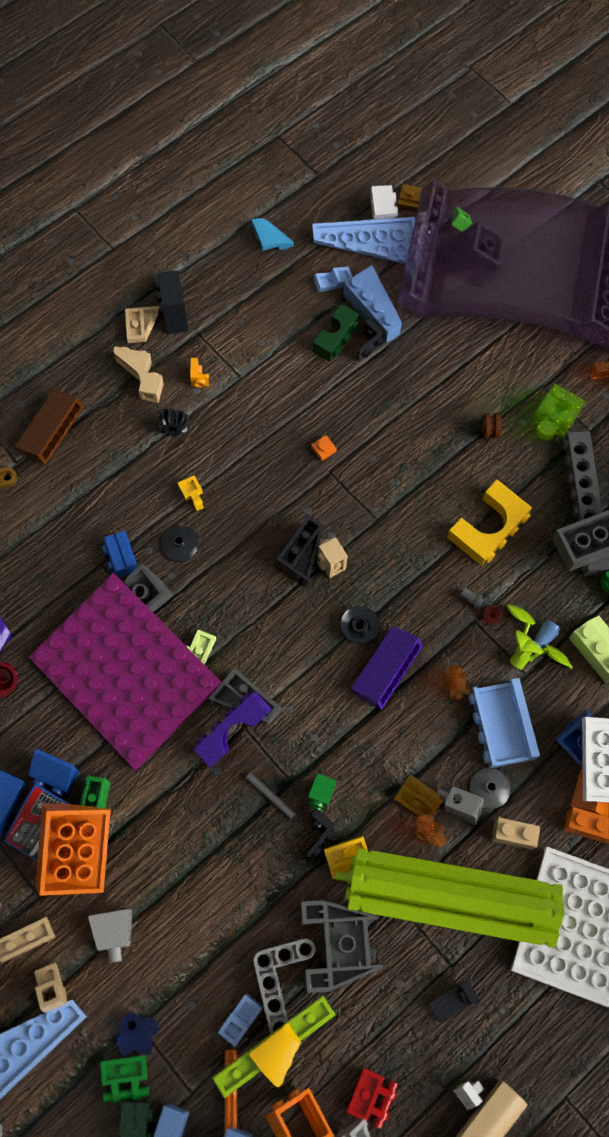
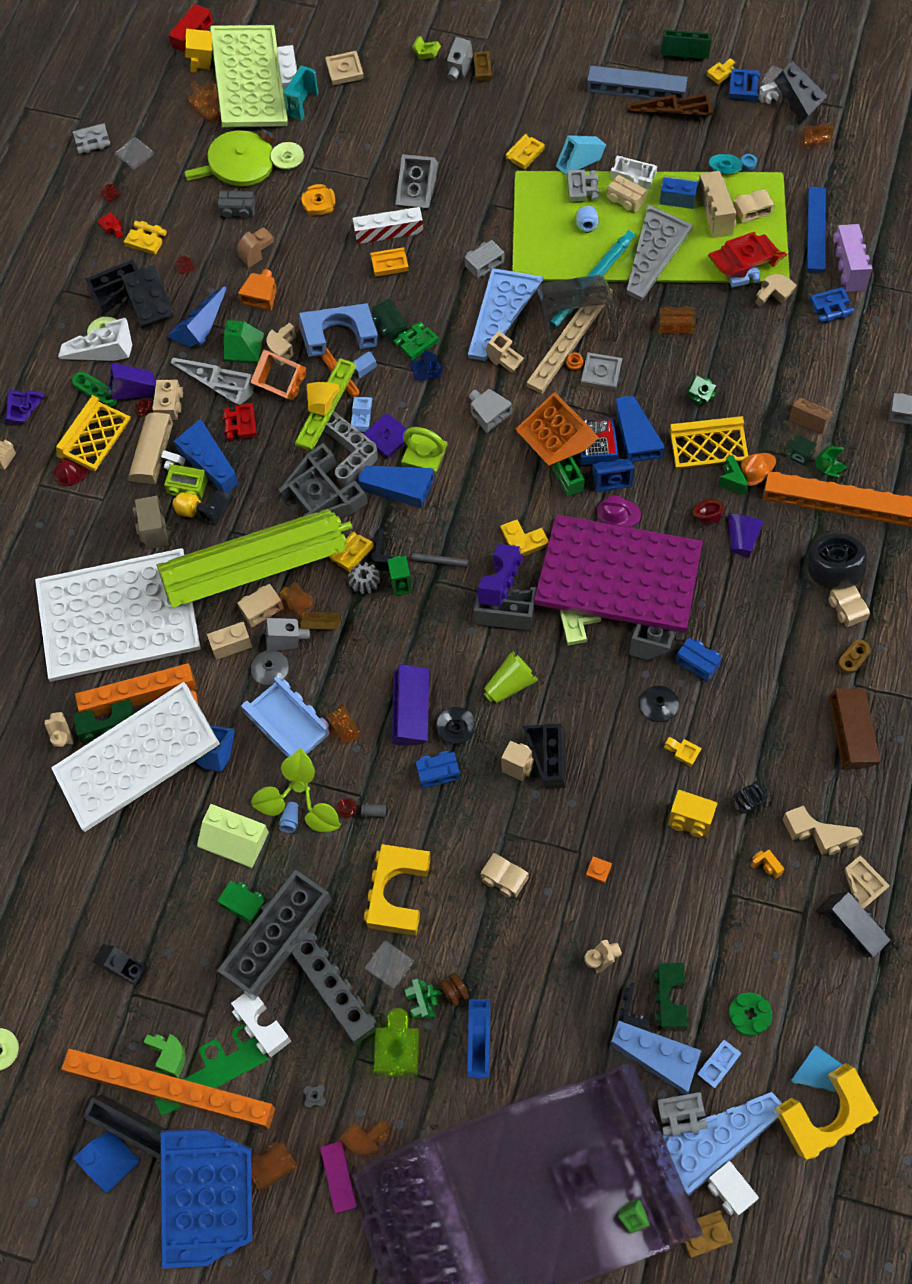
camera: 155 degrees right, 5 degrees down
none -> dark tan brick [133,496,169,549]
none -> lime window [164,464,208,499]
none -> yellow head [172,492,201,518]
none -> blue wedge [174,419,238,493]
none -> tan brick [238,584,284,628]
none -> light grey gear [348,562,380,595]
none -> medium blue piece [353,351,377,379]
none -> blue slope [358,466,434,508]
none -> dark purple plate [364,413,412,459]
none -> clear piece [365,941,414,989]
none -> lime tile [401,427,448,475]
none -> green hips [405,978,442,1019]
none -> blue brick [416,751,460,789]
none -> blue arch [467,999,490,1079]
none -> tan brick [481,853,529,898]
none -> lime cone [484,651,538,703]
none -> yellow plate [500,519,549,556]
none -> tan hips [584,940,622,973]
none -> magenta piece [597,495,641,527]
none -> light grey plate [658,1092,708,1137]
none -> yellow brick [668,789,717,838]
none -> green plate [728,993,772,1037]
none -> yellow arch [774,1063,879,1160]

